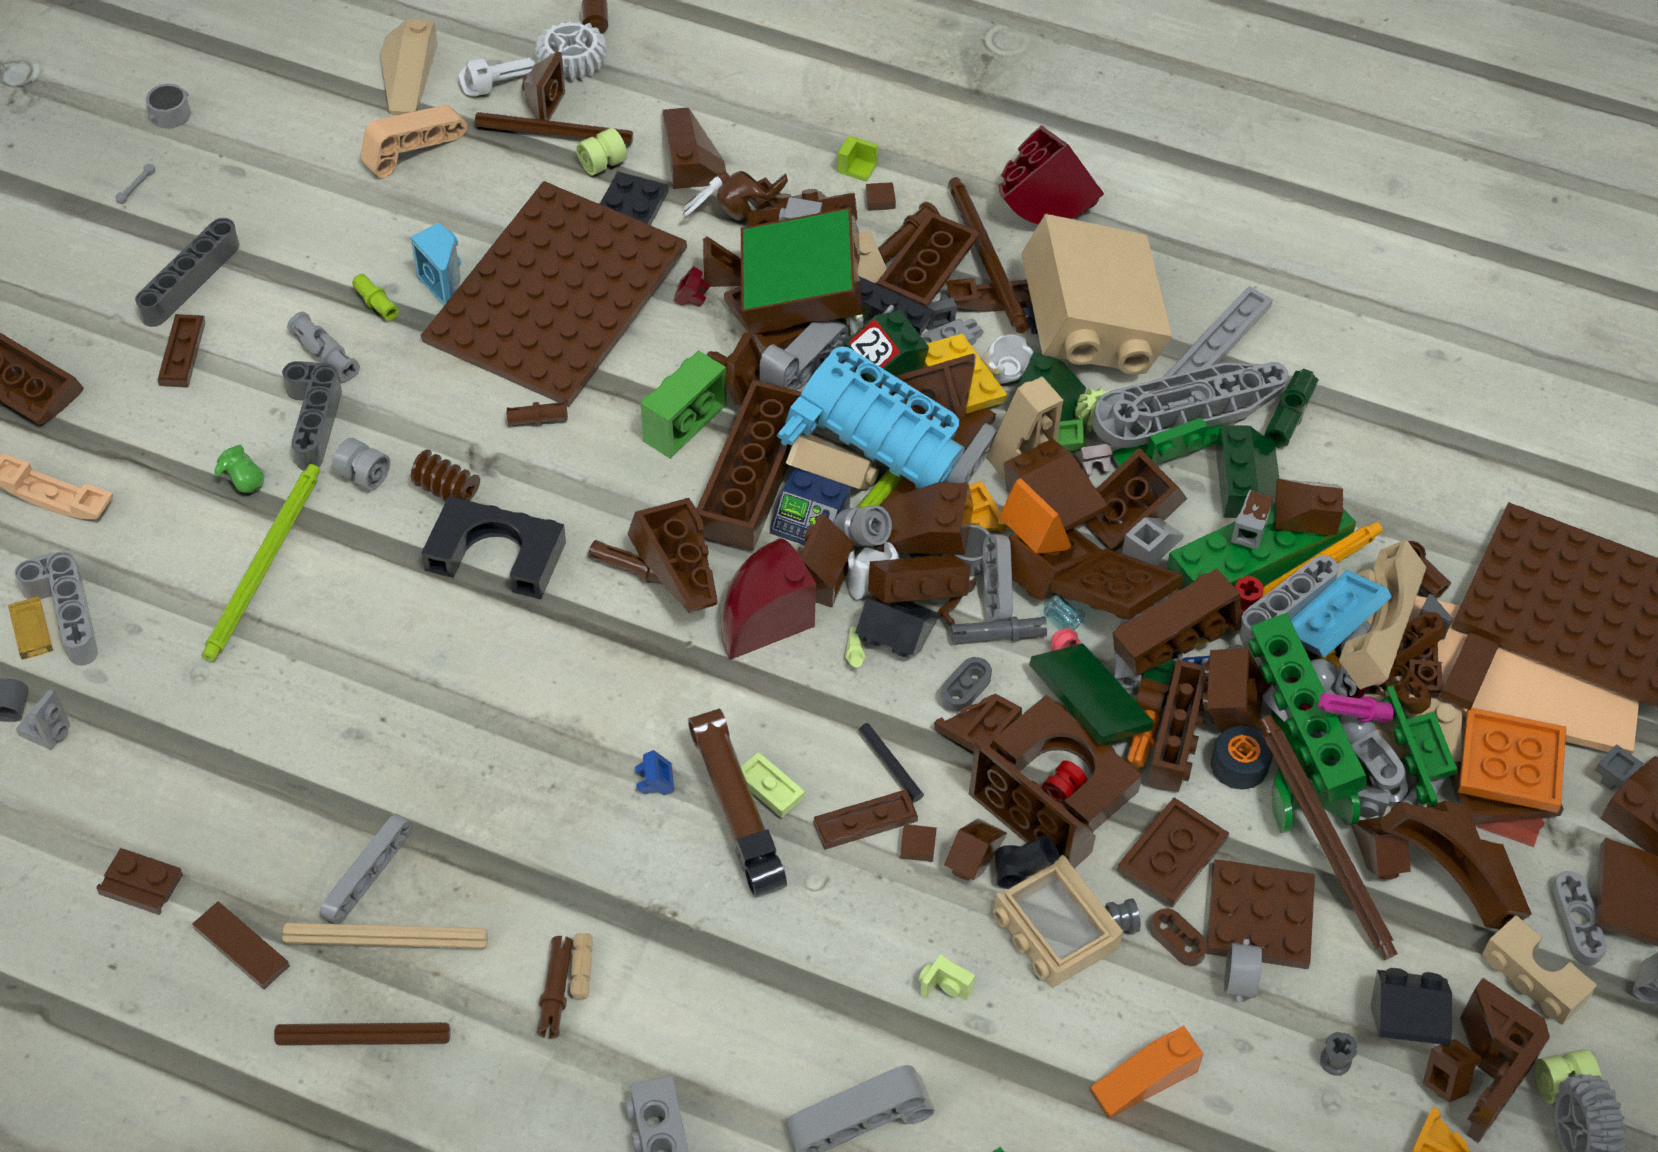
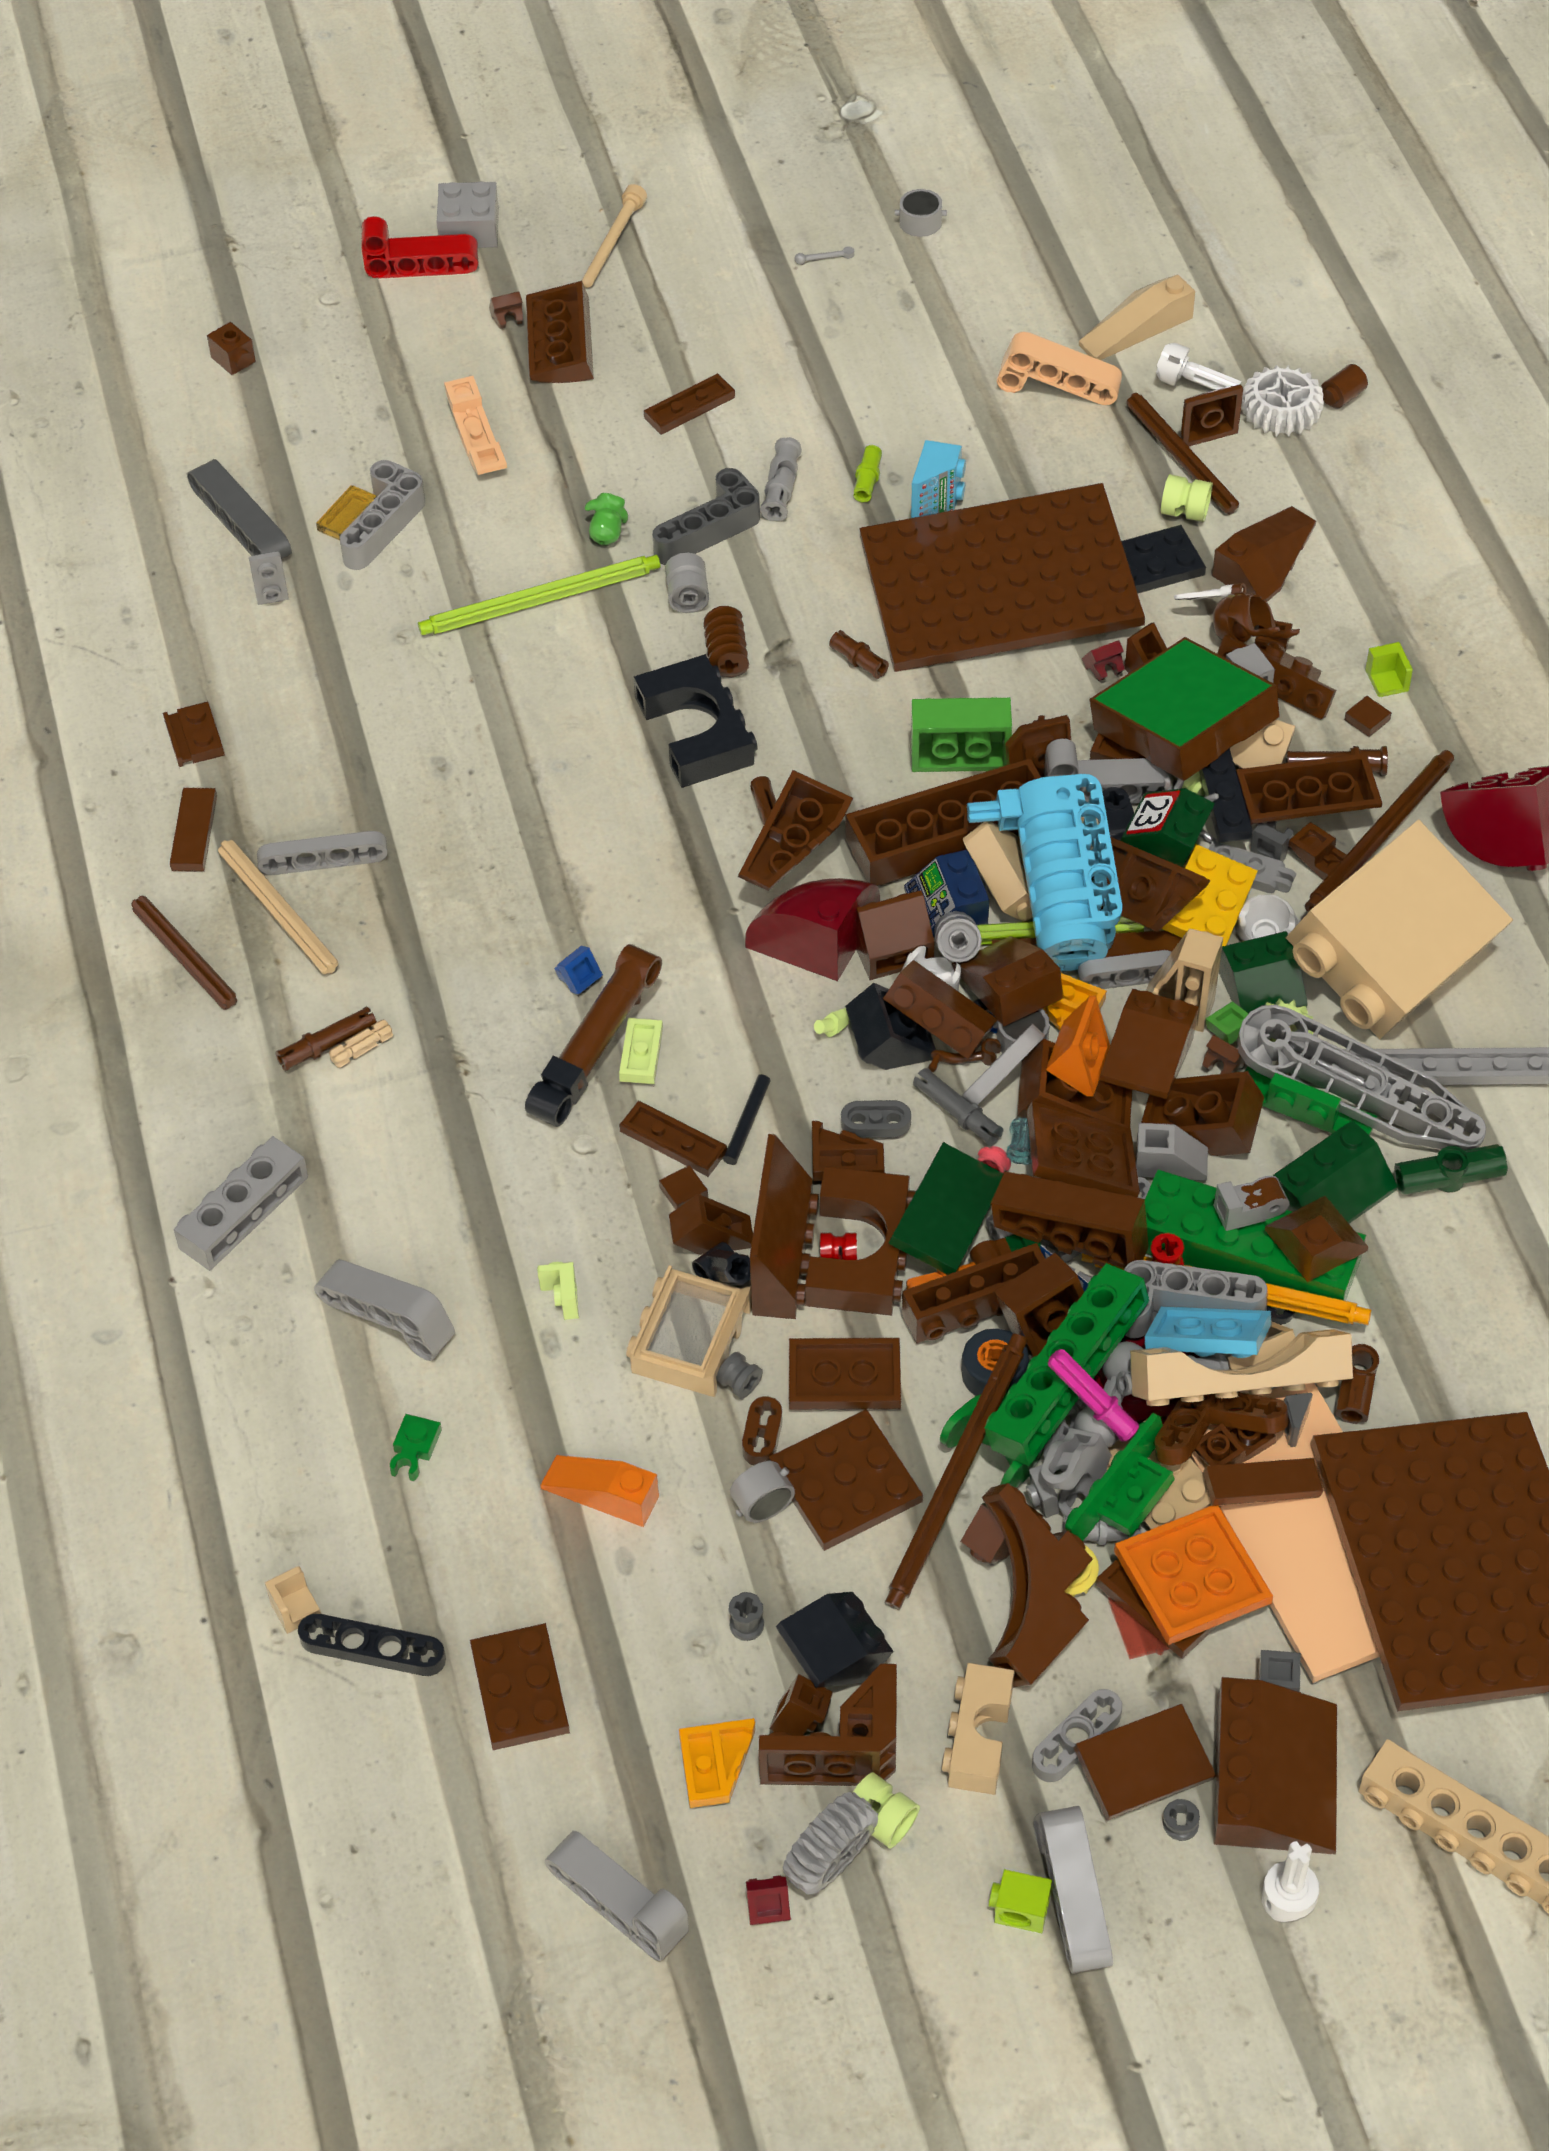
camera: 55 degrees right, 0 degrees up
dark grey beam [135,218,240,327] -> none

